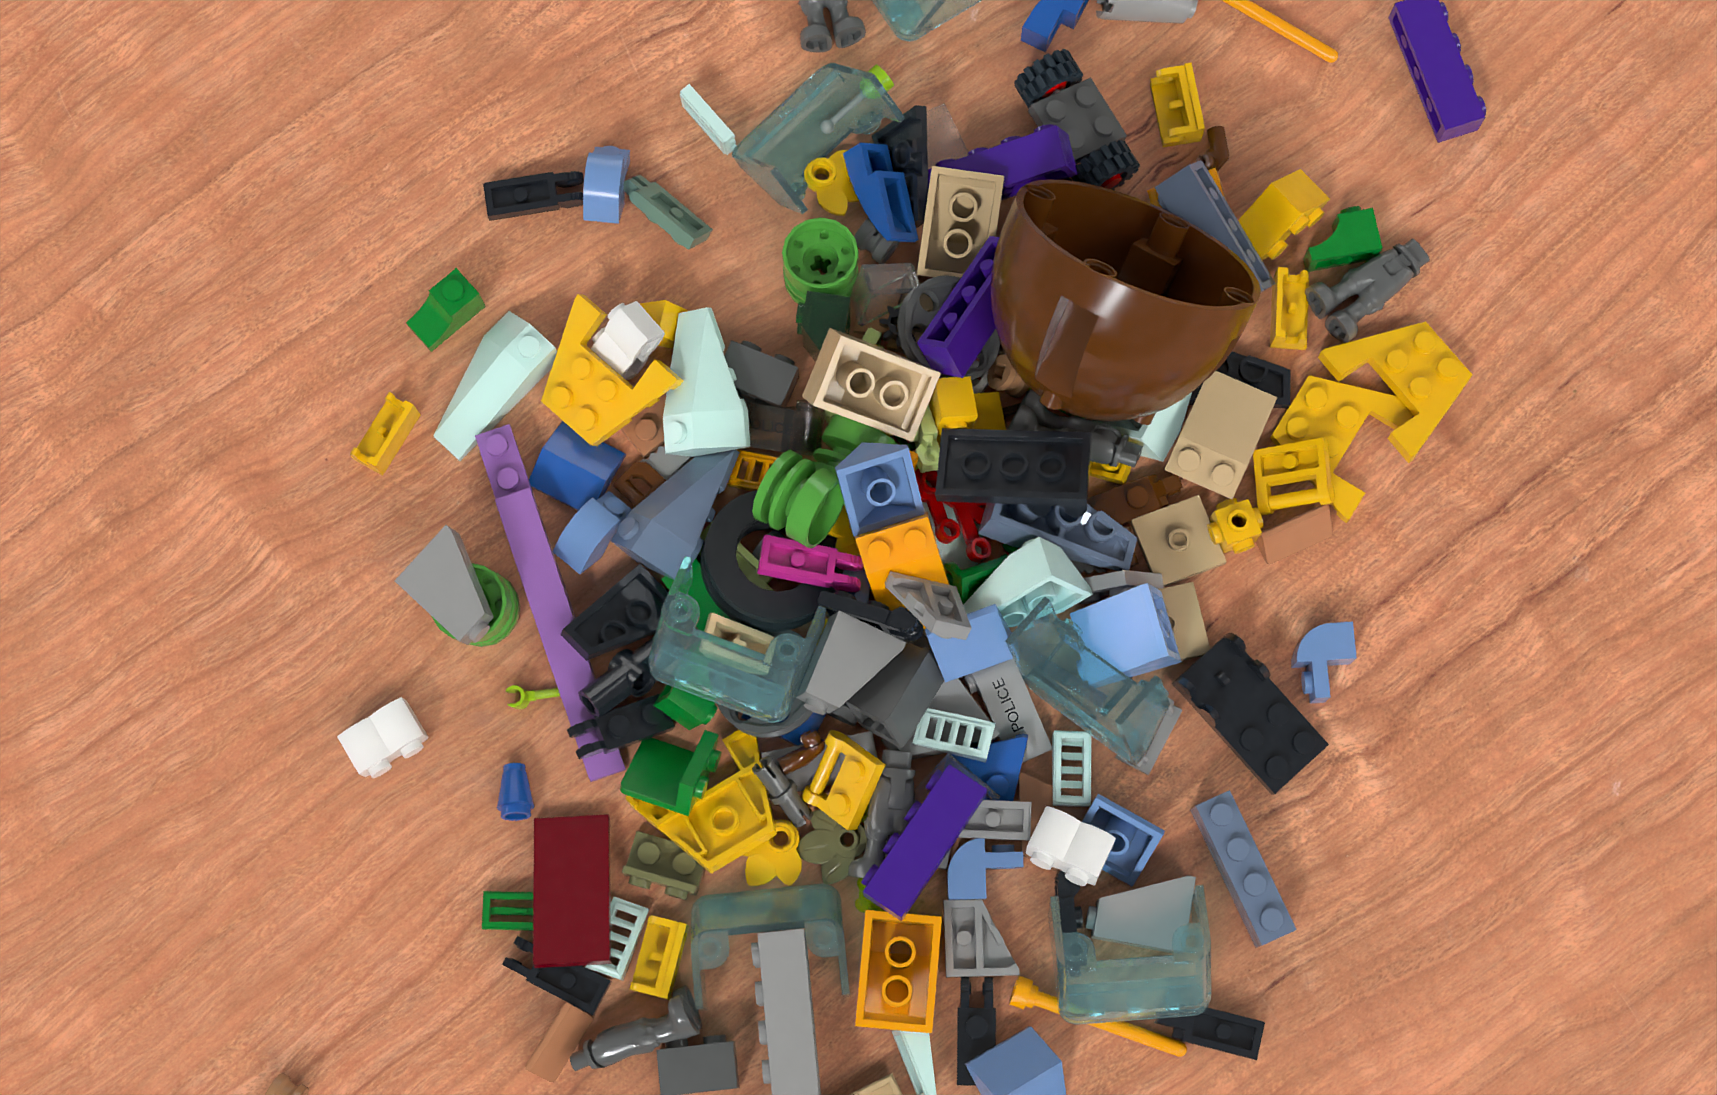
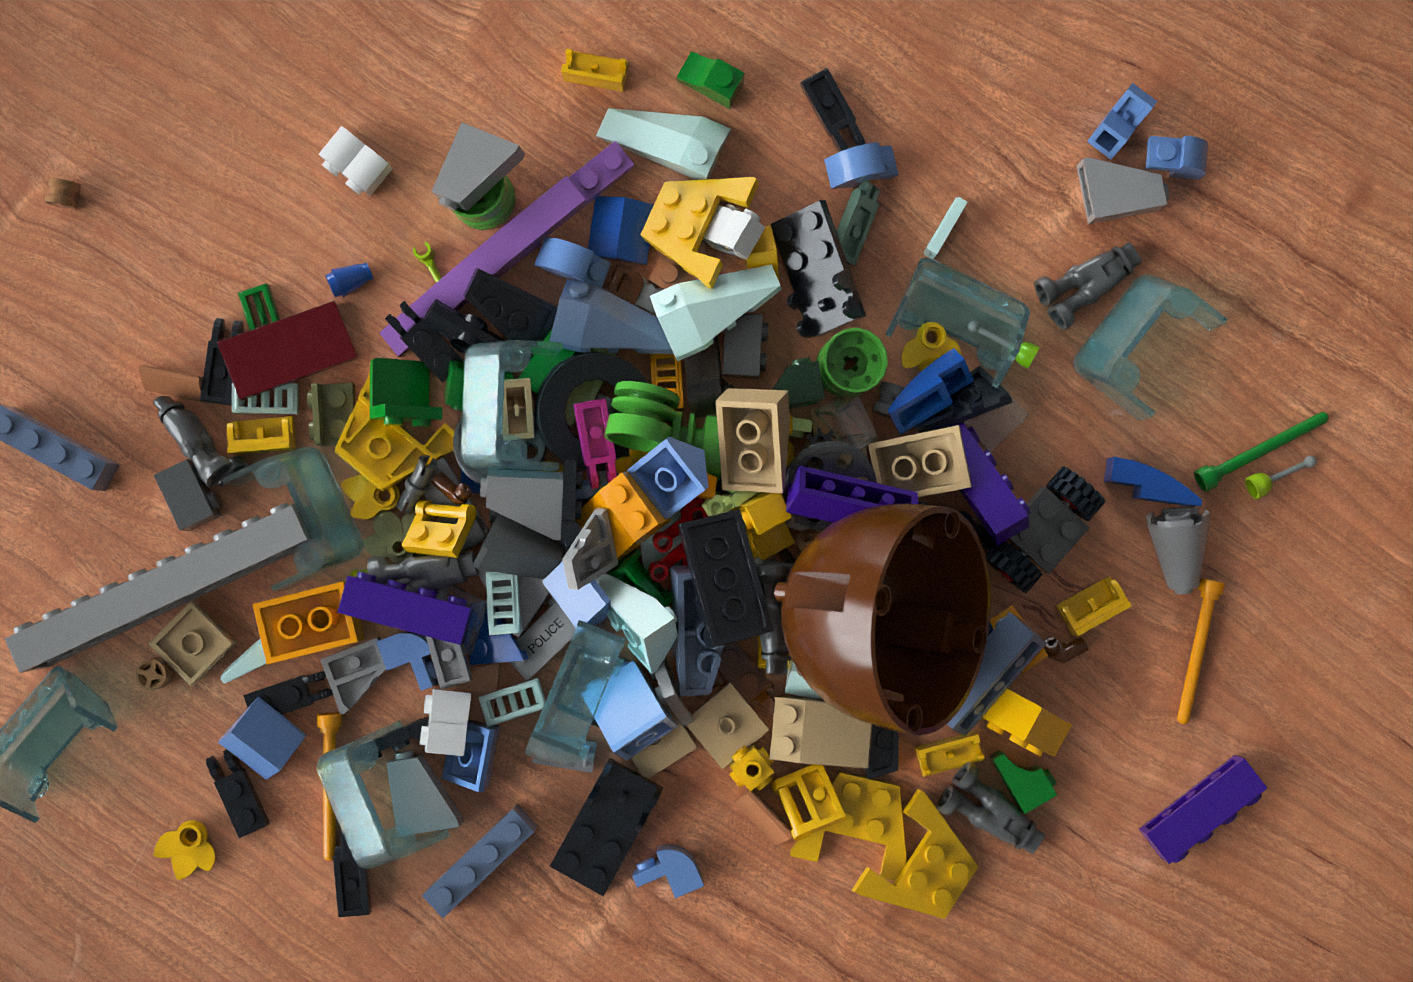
camera: 70 degrees right, 10 degrees up
none -> black hinge [770,200,866,338]

